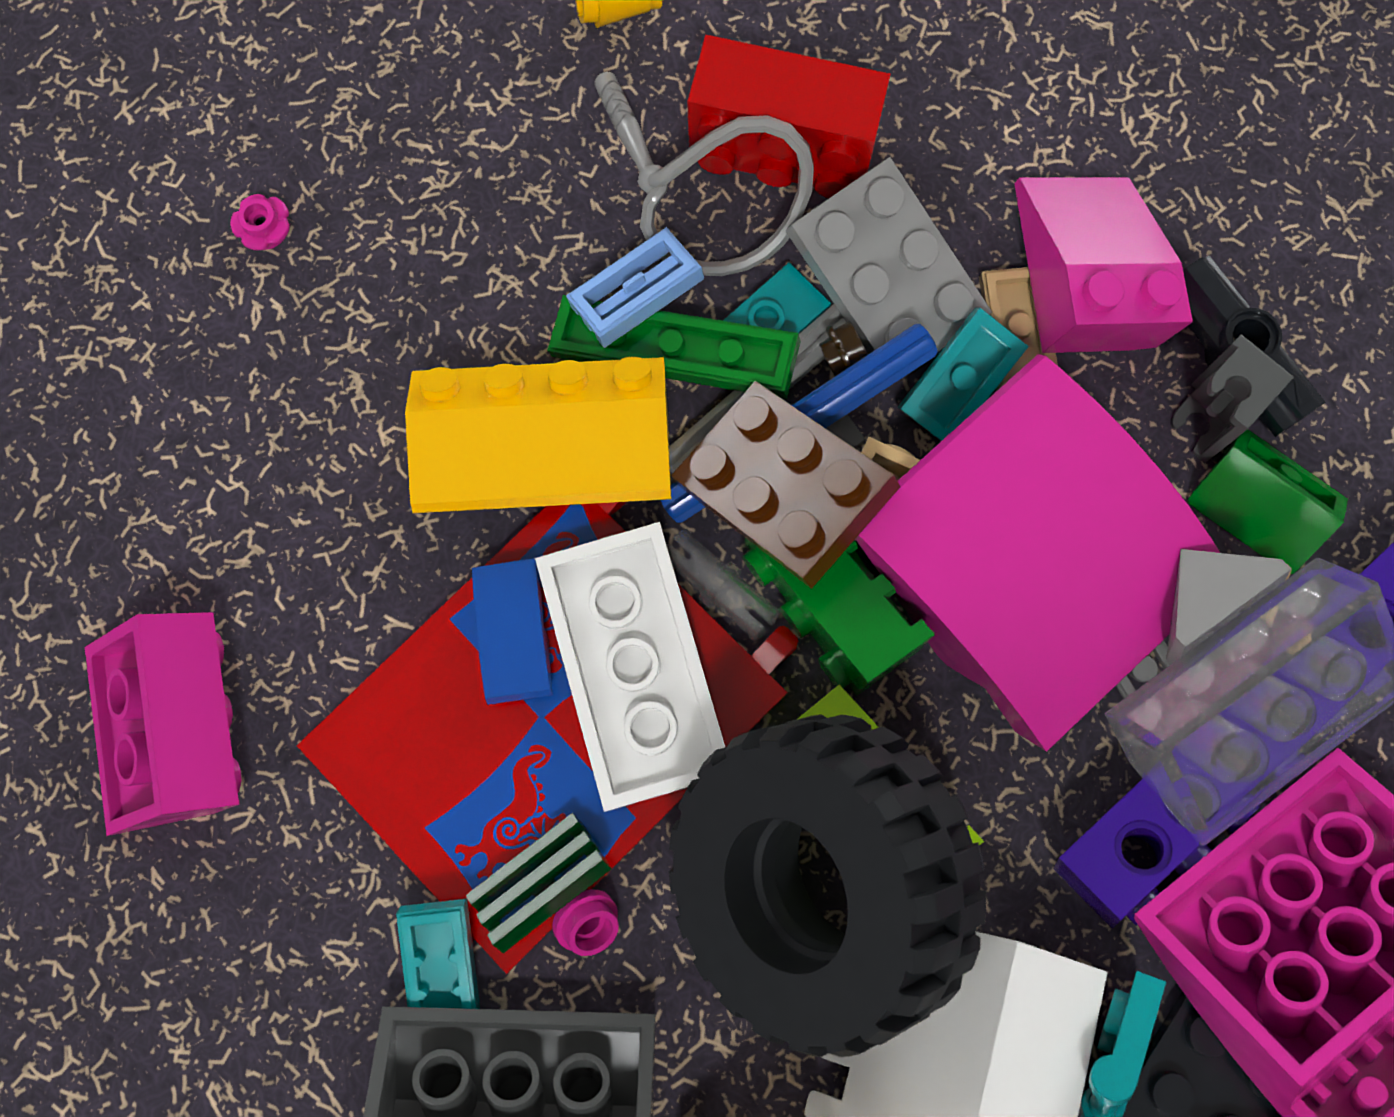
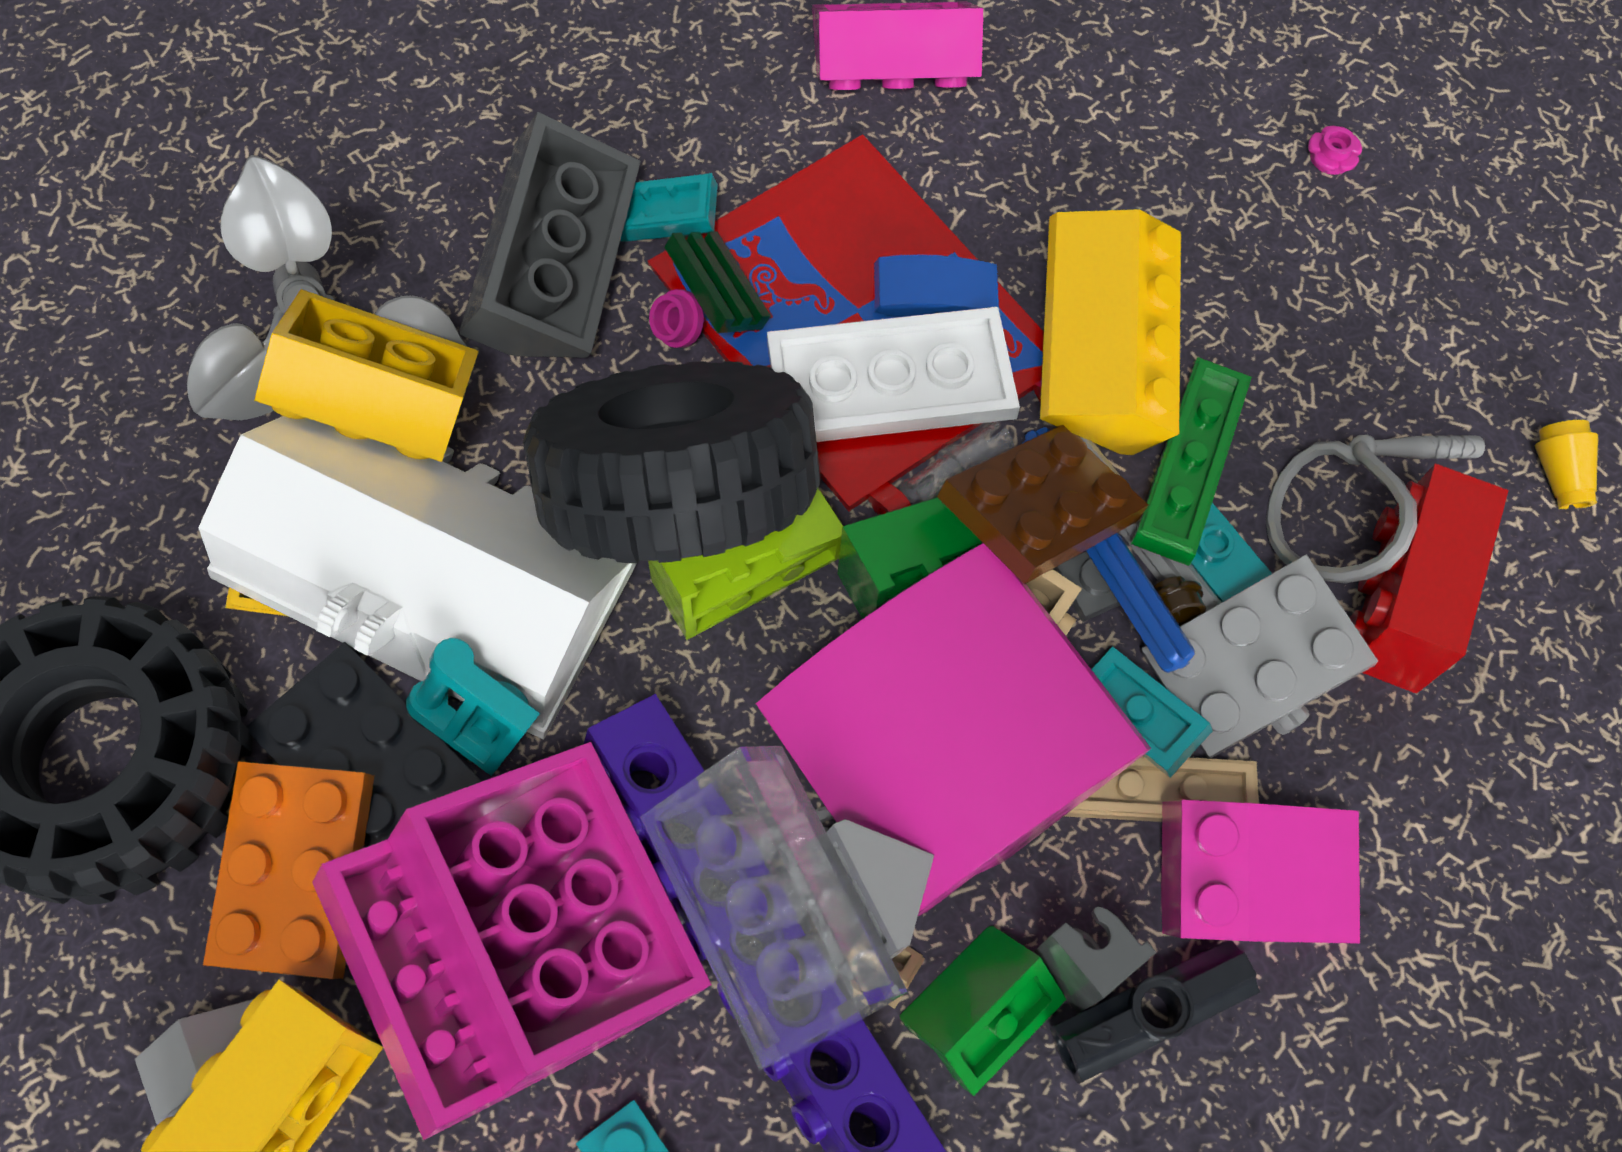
camera: 90 degrees right, 10 degrees down
light blue tile [566,227,704,348] -> none

